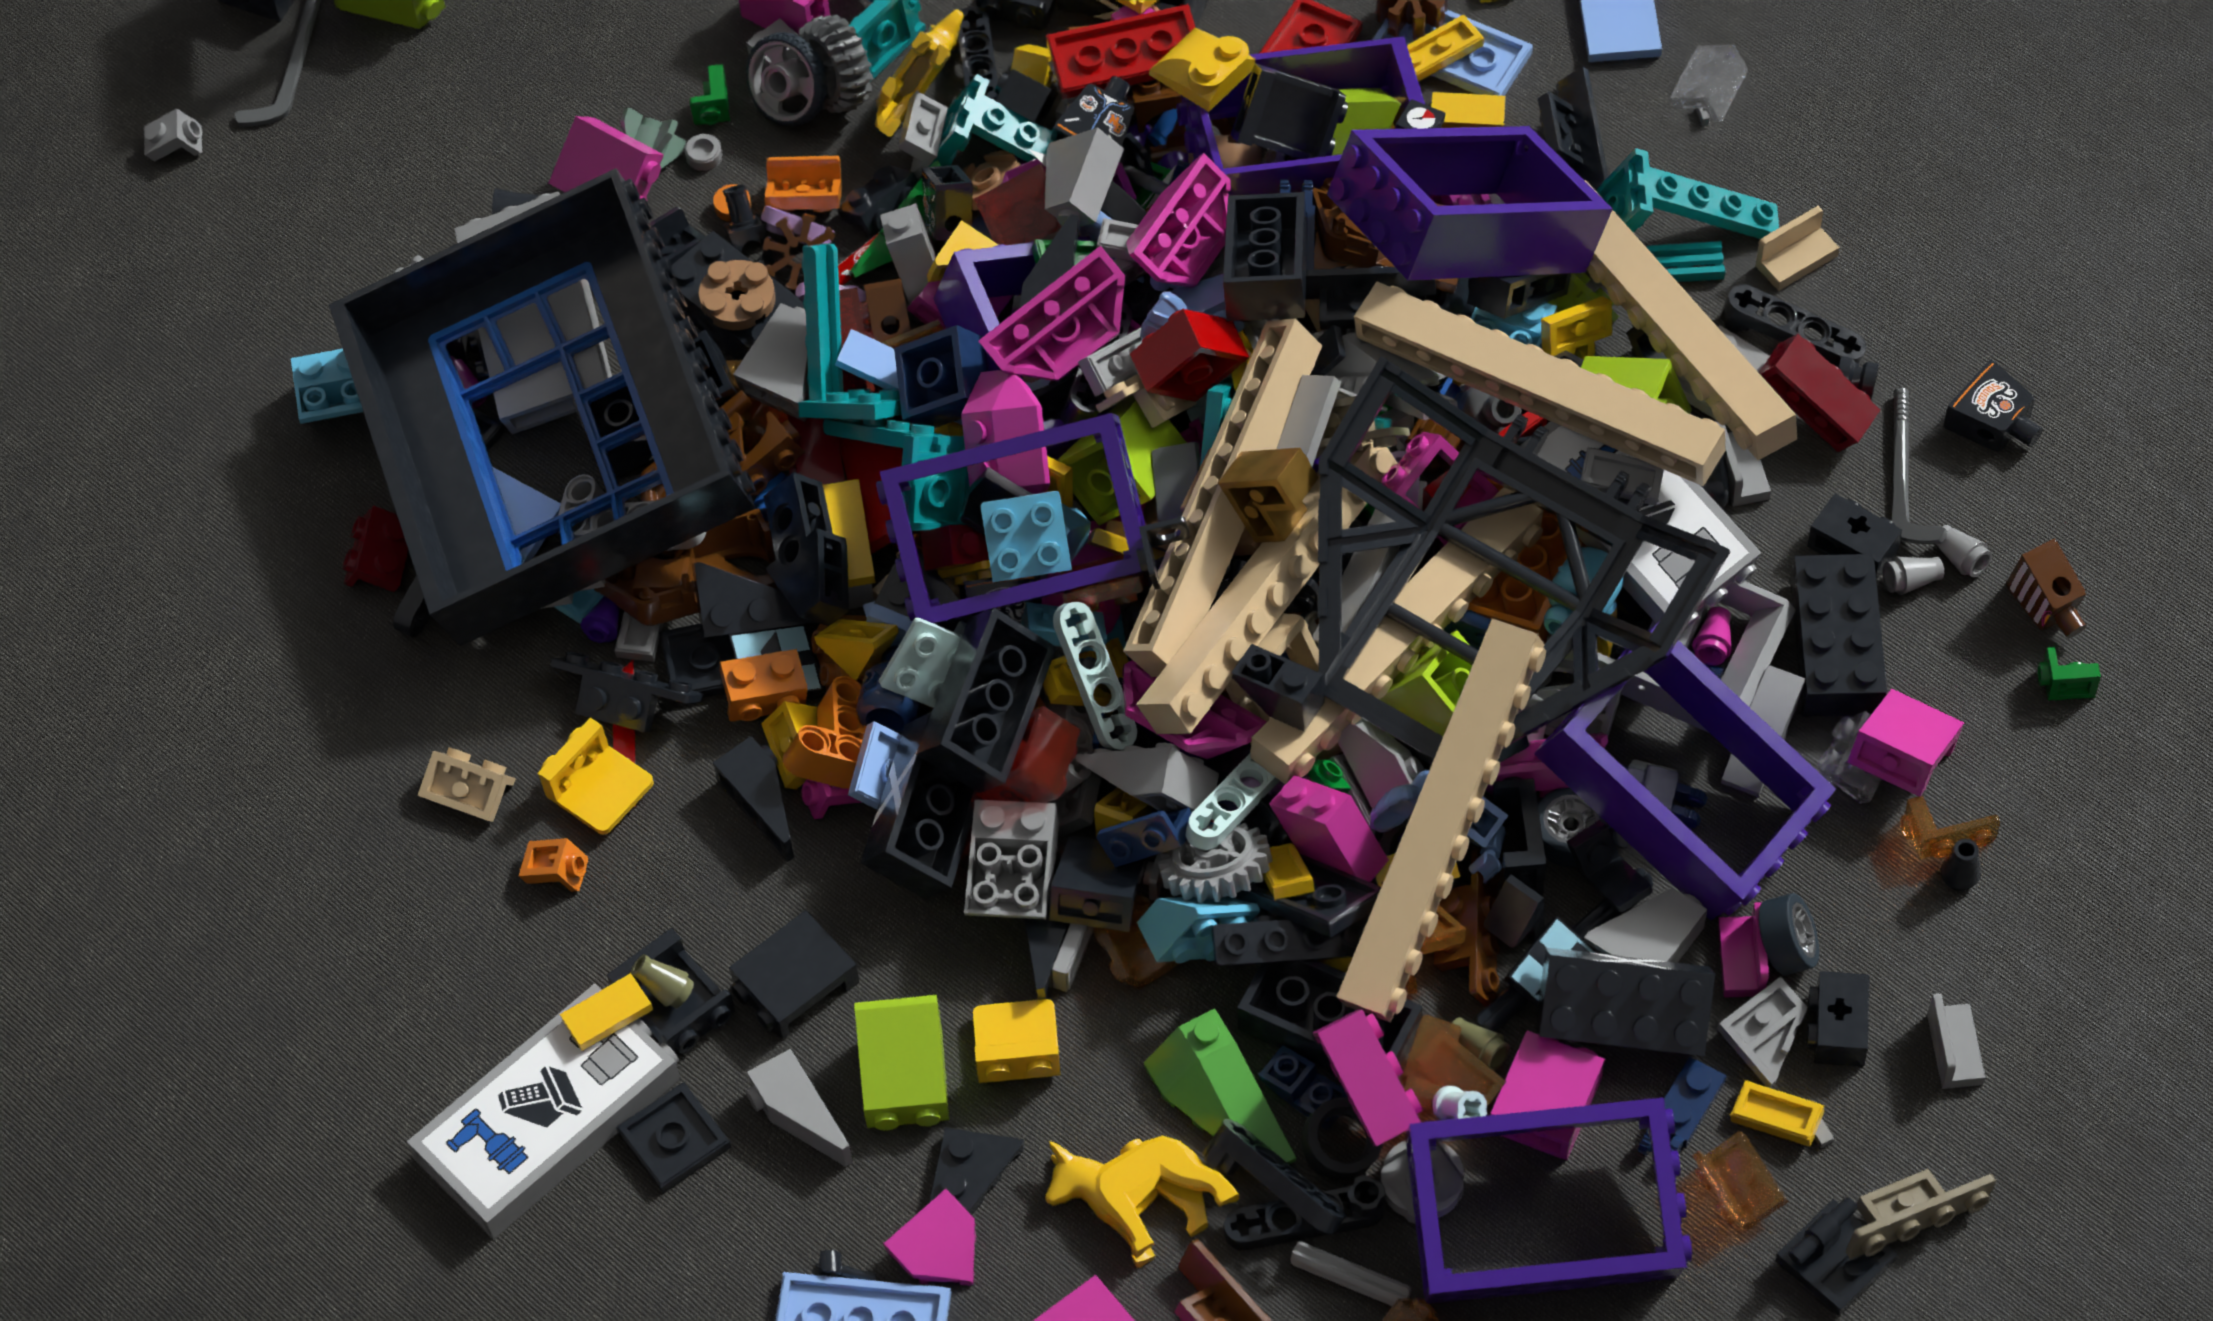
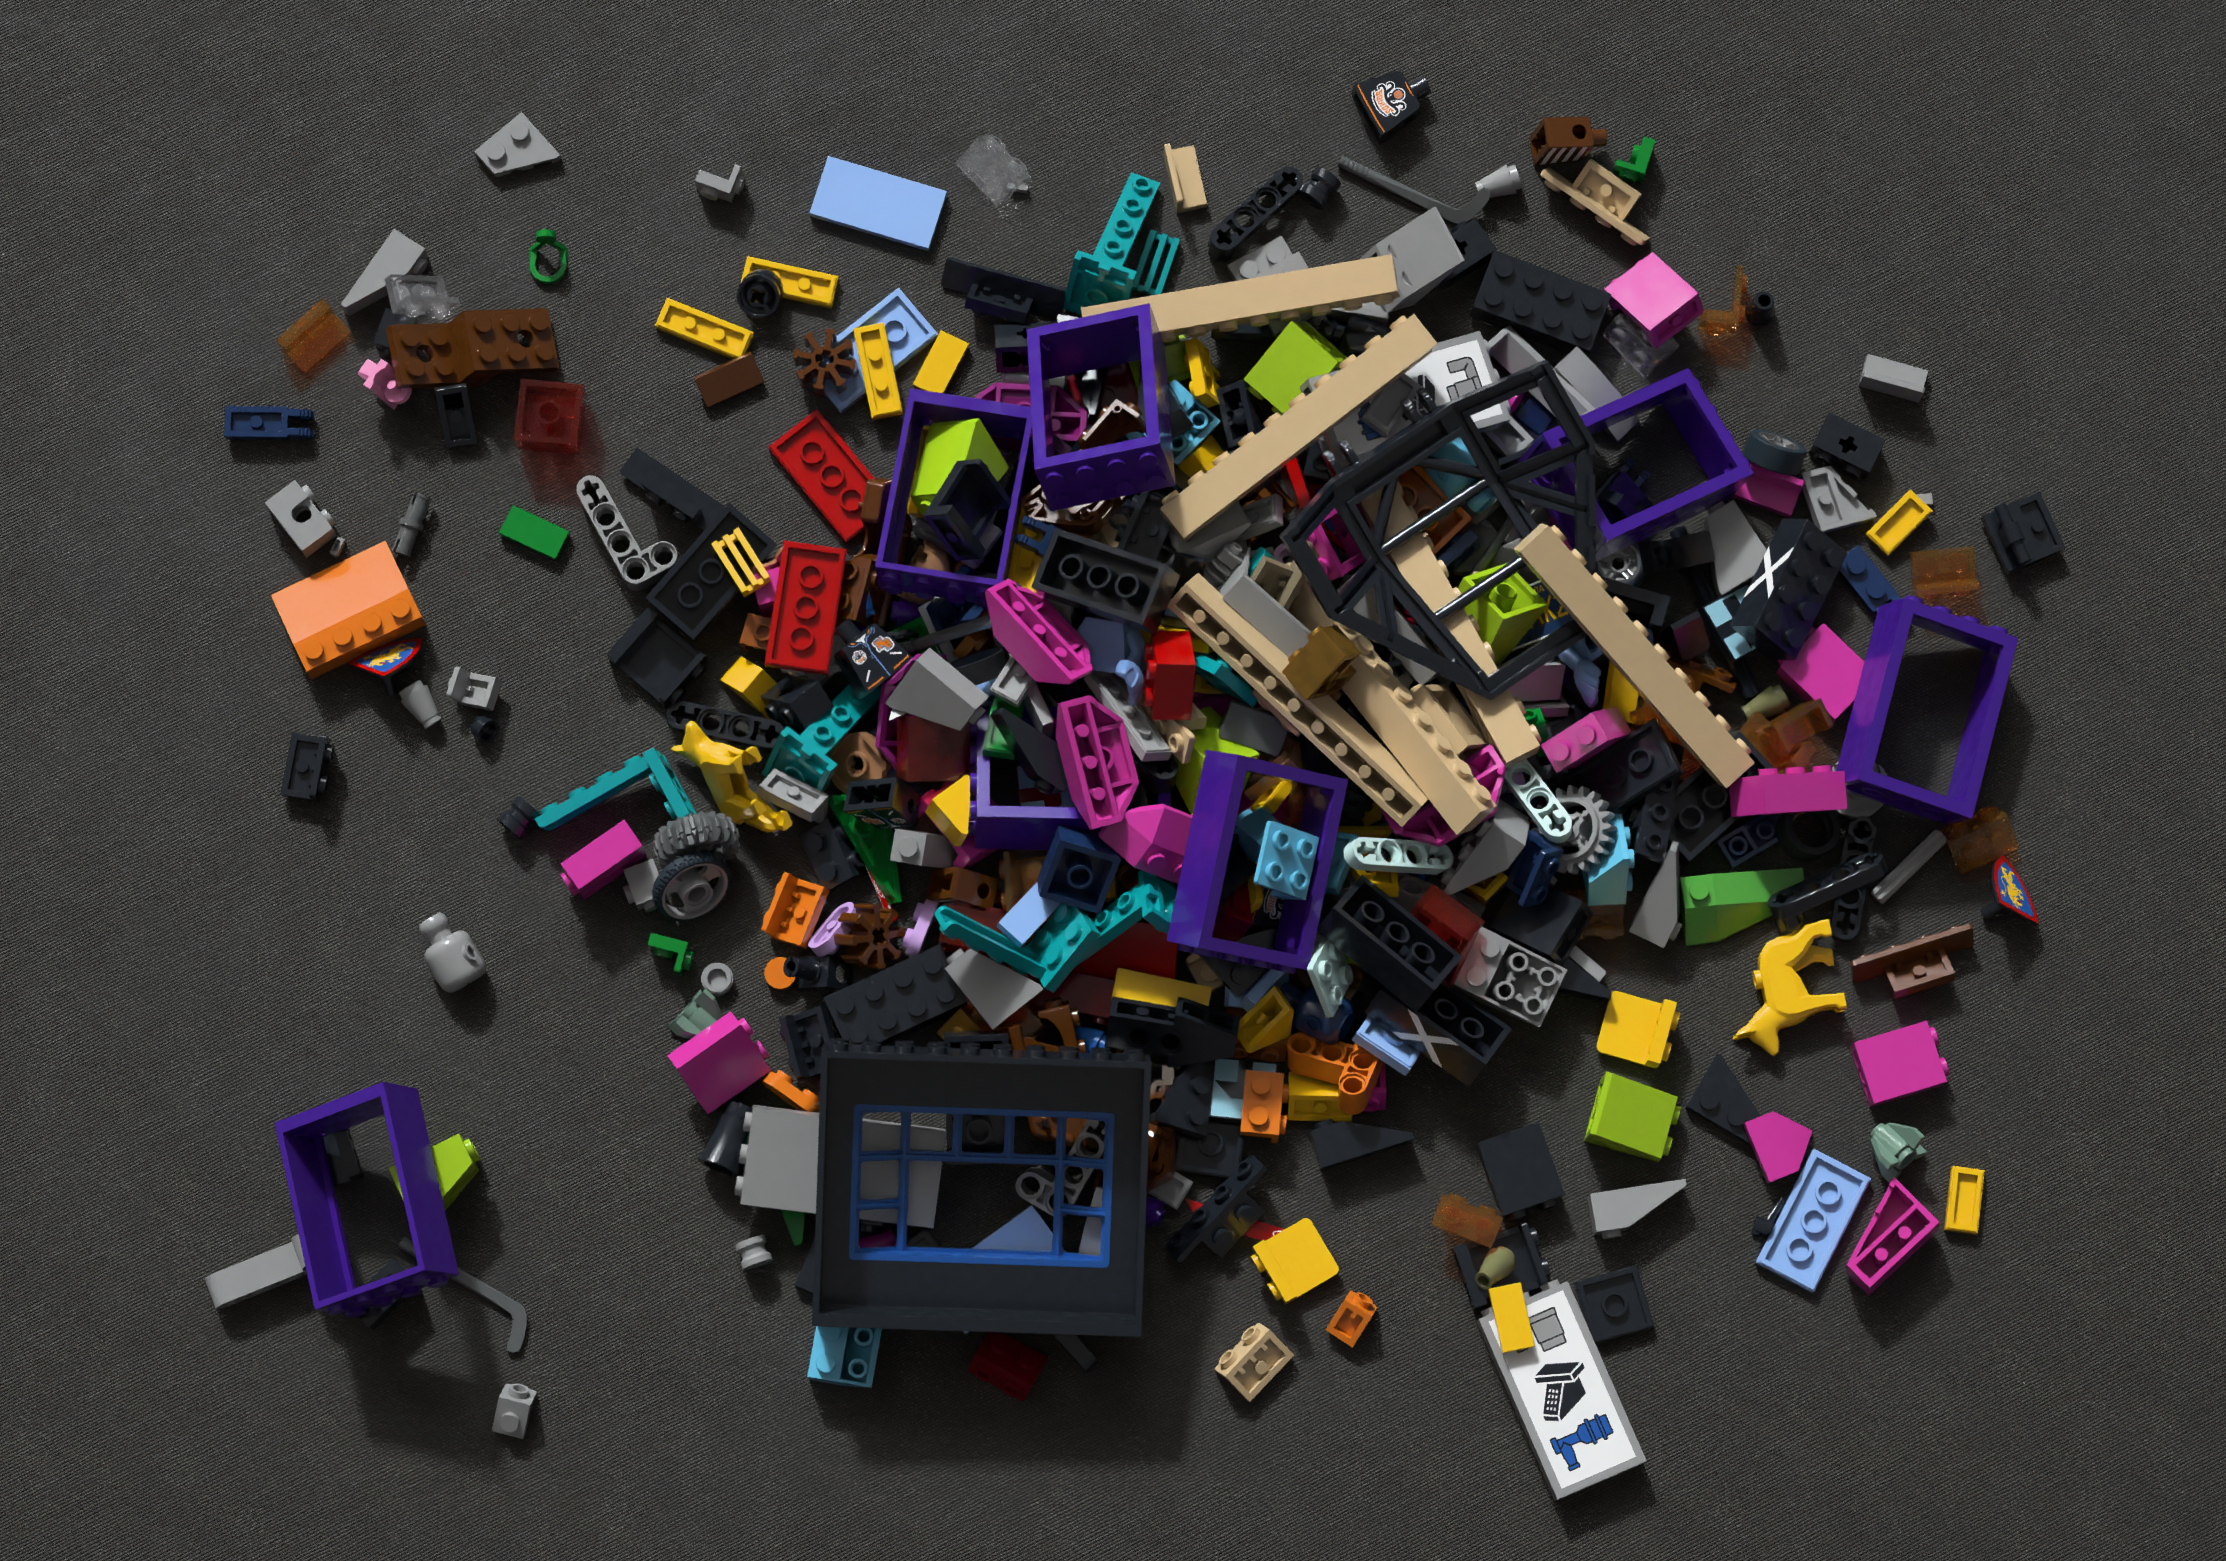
camera: 75 degrees left, 20 degrees up
medium nougat plate [699,260,775,330] -> none
black bracket [1136,517,1191,590] -> none
yellow slope [1149,27,1255,112] -> none
black slope [1231,644,1325,732] -> none
yellow tile [1262,843,1314,900] -> none
tile [1395,99,1446,129] -> none
light aqua bush [1432,1085,1487,1121] -> none
dark red brick [1758,334,1880,452] -> none
dark tan bracket [1845,1169,1996,1259] -> none
light grey cone [1882,557,1944,595] -> none
none -> light grey slope [1359,207,1465,313]
none -> clear orange bracket [1432,1193,1503,1248]
none -> tan bracket [1540,159,1650,246]
none -> light grey slope [1629,841,1682,948]

